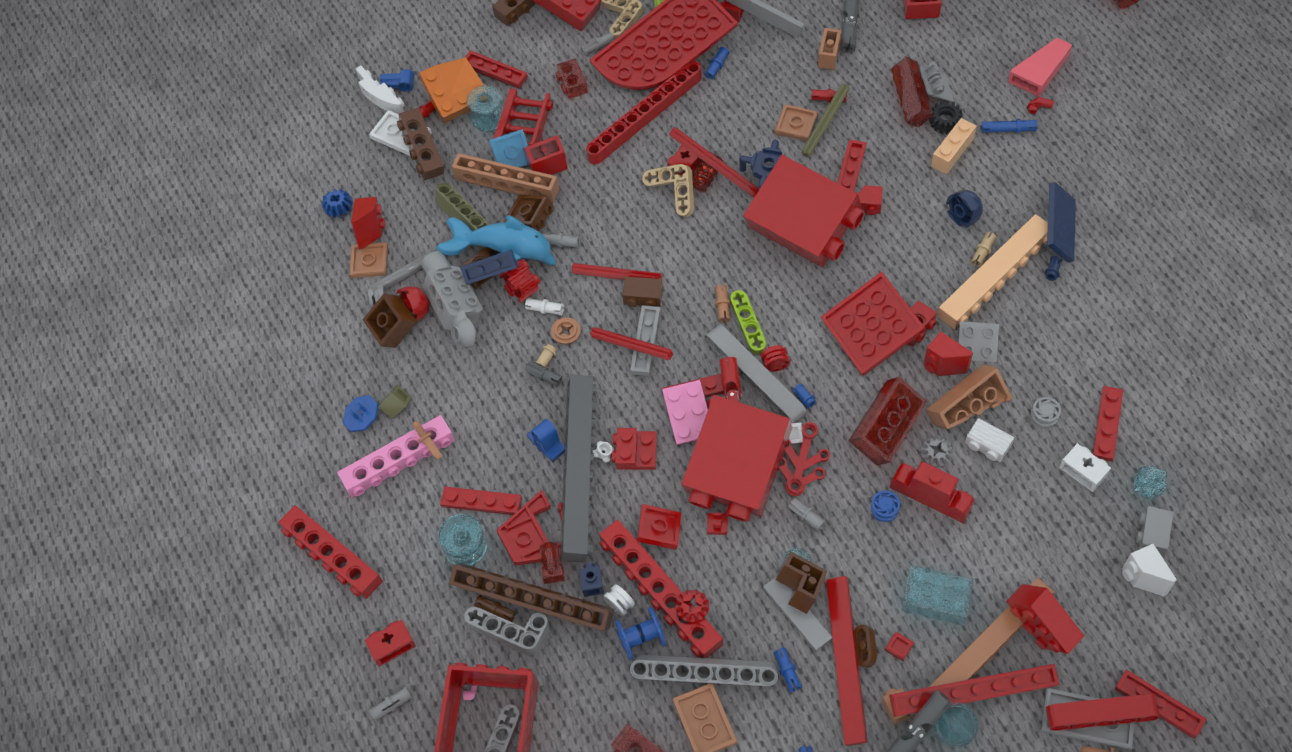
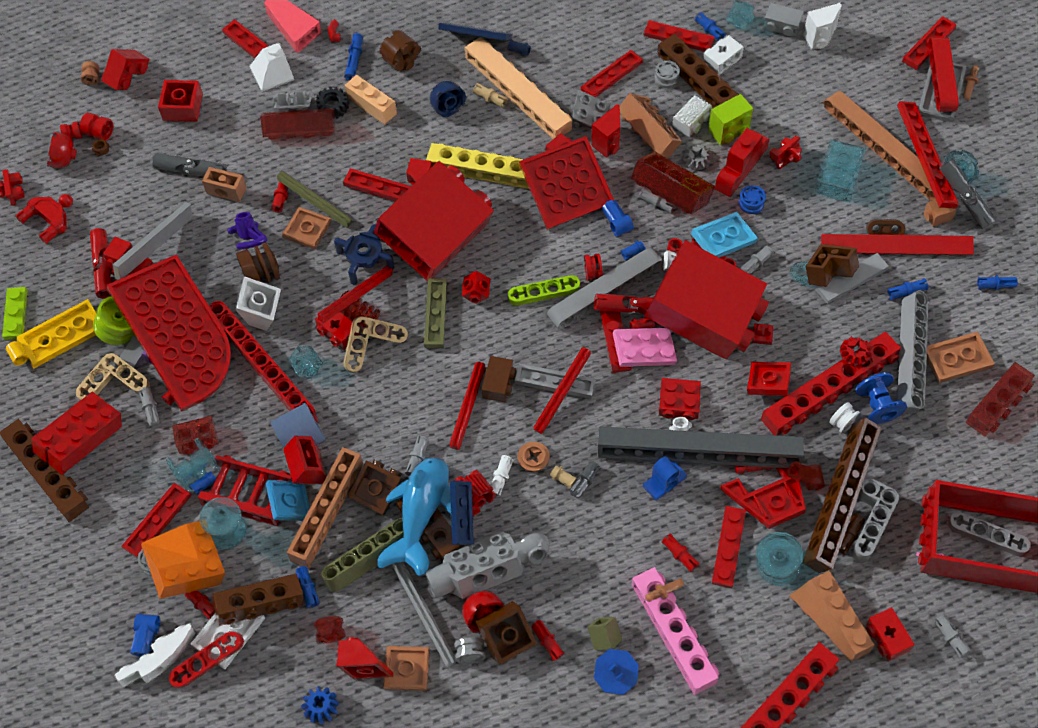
camera: 90 degrees left, 0 degrees up
dark blue brick [579,563,604,597] -> none
blue pin [704,47,730,80] -> none
nougat pin [715,284,730,323] -> none
red tile [885,632,914,661] -> none
red brick [1006,584,1084,654] -> none
none -> clear light blue hose [166,438,220,492]
none -> red beam [169,631,244,687]
none -> blue pin [191,471,216,495]
none -> red plate [222,19,269,59]
none -> dark purple piece [227,212,267,250]
none -> reddish brown wheel [236,242,280,283]
none -> white slope [236,277,281,331]
none -> white slope [250,43,294,92]
none -> sand blue slope [270,403,326,448]
none -> clear light blue brick [288,346,323,377]
none -> blue axle [296,566,320,608]
none -> clear red wheel [314,616,346,644]
none -> reddish brown brick [379,30,421,71]
none -> olive plate [424,279,447,348]
none -> light yellow brick [426,143,529,189]
none -> red brick [462,271,491,303]
none -> red axle [531,620,565,661]
none -> red tile [580,50,643,97]
none -> blue piece [602,200,634,237]
none -> reddish brown brick [657,34,739,108]
none -> red pin [661,533,700,573]
none -> medium azure plate [691,212,758,258]
none -> blue pin [695,12,726,41]
none -> lime brick [708,94,754,146]
none -> red hips [769,136,802,170]
none -> nougat wedge [789,571,874,662]

